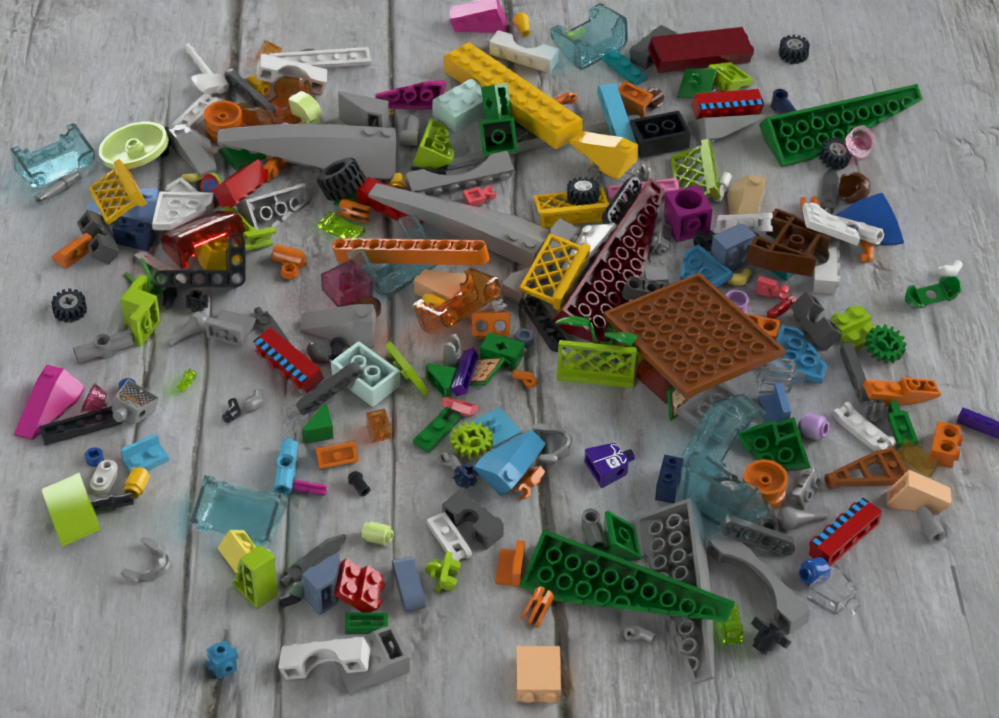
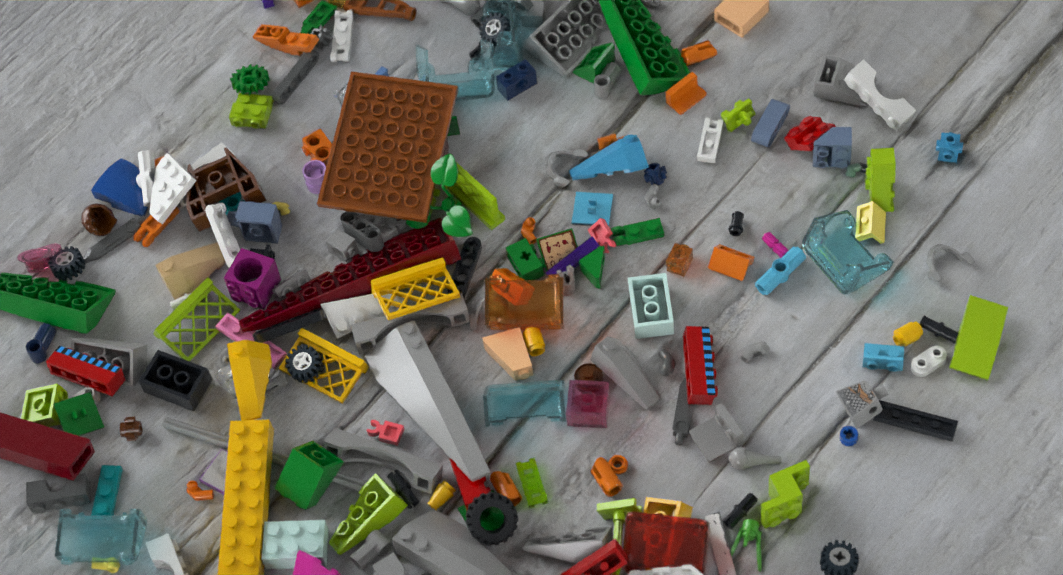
camera: 130 degrees left, 10 degrees up
dark pink wedge [14,364,85,440] -> none
light grey piece [73,330,134,363] -> none
clear pink piece [81,382,108,413] -> none
blue bush [85,447,104,467] -> none
black beam [152,233,246,288] -> none
clear neon green arm [176,369,197,393] -> none
black gear [185,290,209,312] -> none
black arm [222,398,241,423] -> none
dark grey piece [279,534,346,587] -> none
dark grey beam [296,362,363,415] -> none
green slope [302,404,334,444] -> none
black pin [330,337,345,361] -> none
orange beam [332,238,490,265] -> none
green tile [345,612,388,634] -> none
yellowish green brick [361,522,394,546] -> none
lime wing [385,341,430,396] -> none
dark grey arch [442,490,504,550] -> none
lime gear [450,421,493,460] -> none
green brick [481,83,512,120] -> none
sand blue tile [515,329,534,347] -> none
dark purple torso [584,443,635,488] -> none
medium azure beam [597,83,636,143] -> none
orange panel [618,81,653,117] -> none
dark azure plate [680,244,733,288] -> none
green brick [737,417,811,471] -> none
orange wheel [743,460,788,510] -> none
coral plate [756,276,789,300] -> none
red axle [766,295,797,319] -> none
dark azure plate [766,324,827,384] -> none
light grey hinge [789,468,821,510] -> none
dark grey arch [790,291,843,350] -> none
lavender head [798,413,829,441] -> none
green piece [905,276,962,308] -> none
white arm [938,260,963,277] -> none

